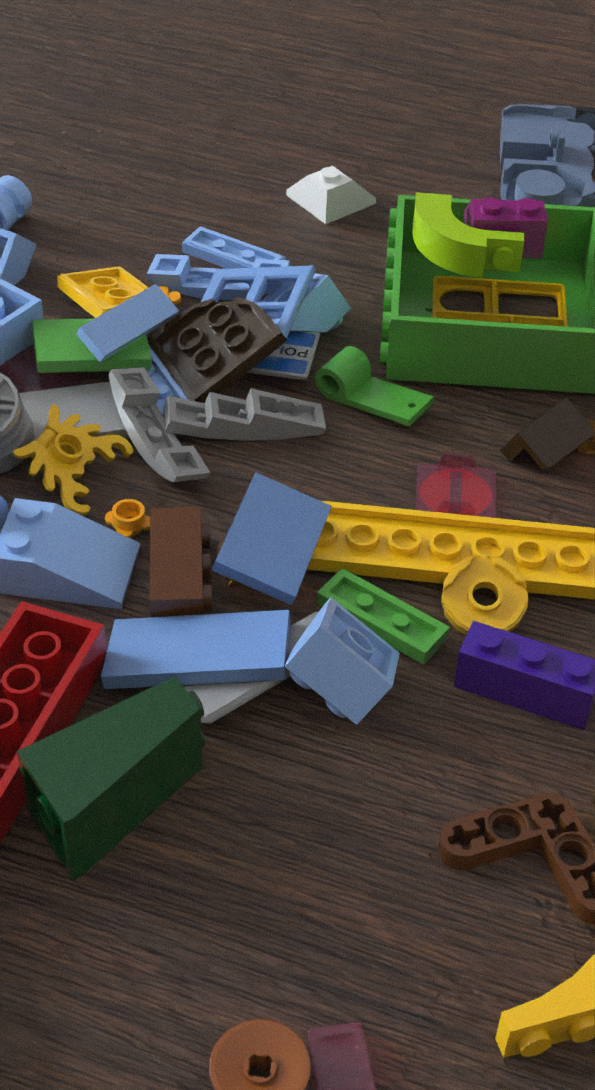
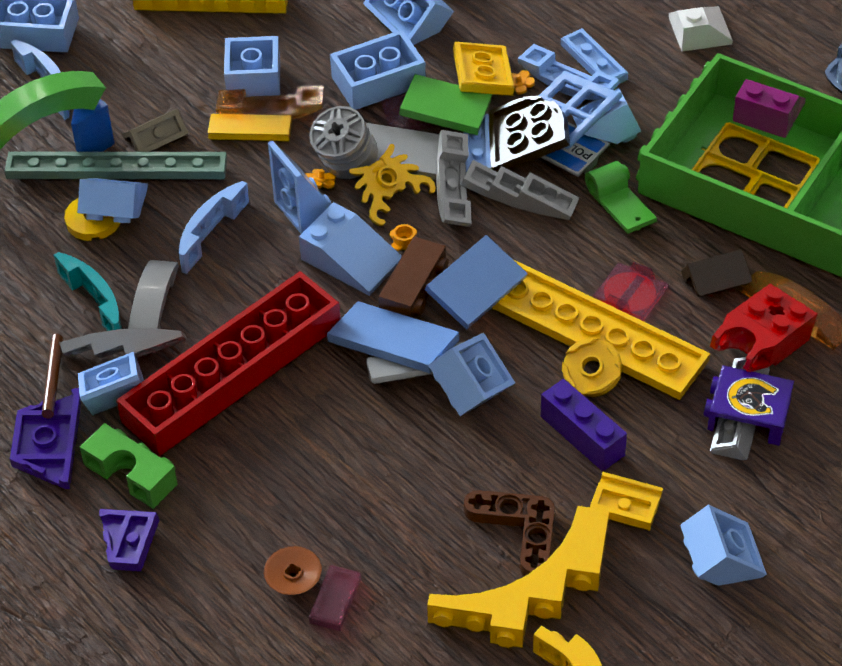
camera: 30 degrees right, 5 degrees up
dark green slope [17,676,205,881] -> none
light blue tile [76,284,179,362] -> none
bright green plate [316,568,450,665] -> none
lime arch [412,192,524,278] -> none

